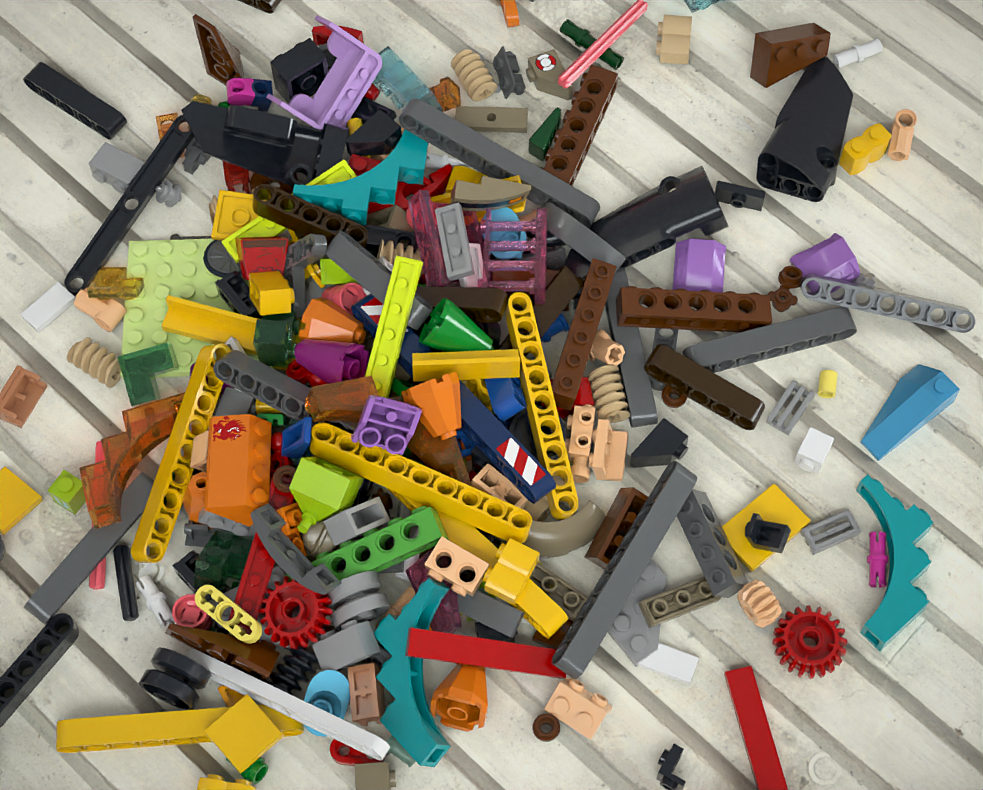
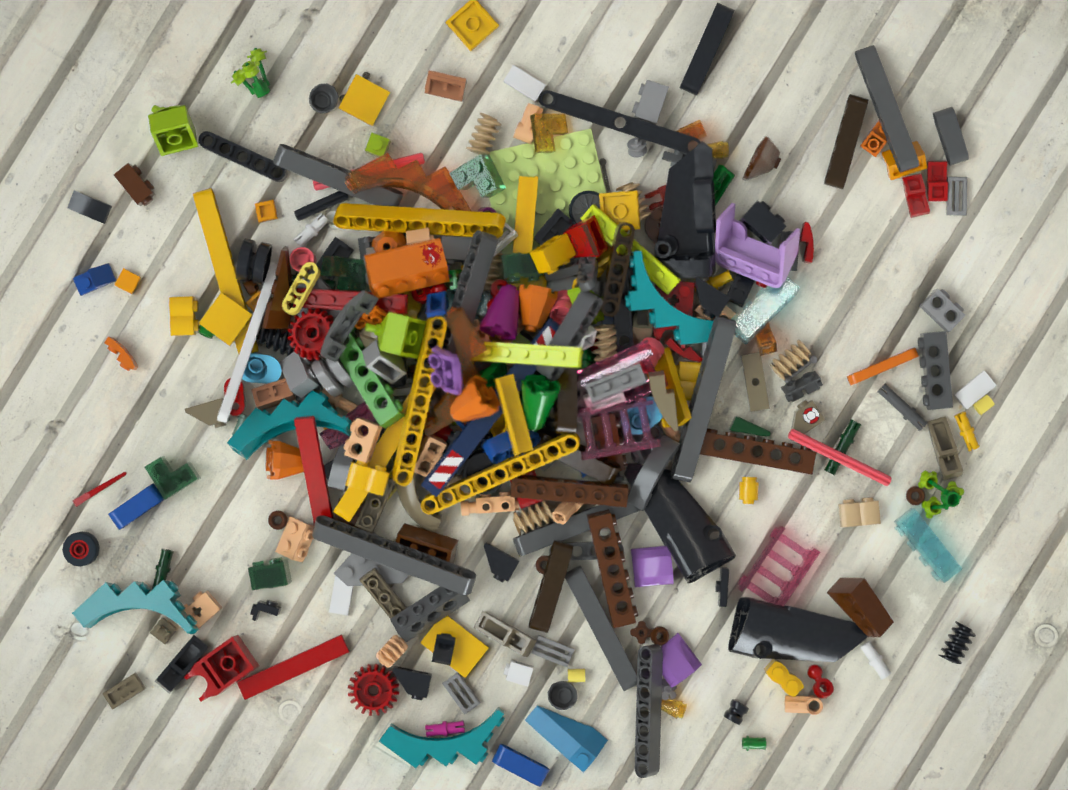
camera: 75 degrees right, 25 degrees up
leg [226,78,273,112] -> none
reddish brown plate [273,465,297,493] -> none
light nougat bracket [589,419,628,481] -> none
none -> reddish brown hinge [242,279,259,296]
none -> clear green brick [248,557,292,591]
none -> light orange tile [255,200,278,223]
none -> black slope [393,666,432,700]
none -> dark tan slope [473,611,537,657]
none -> blue beam [492,744,550,787]
none -> dark grey hair [548,681,577,710]
none -> clear yellow cone [661,699,687,719]
none -> black wheel [723,699,749,725]
none -> clear pink fence [737,525,821,606]
none -> yellow brick [739,477,759,504]
none -> green pin [742,736,766,751]
none -> red plate [807,664,834,699]

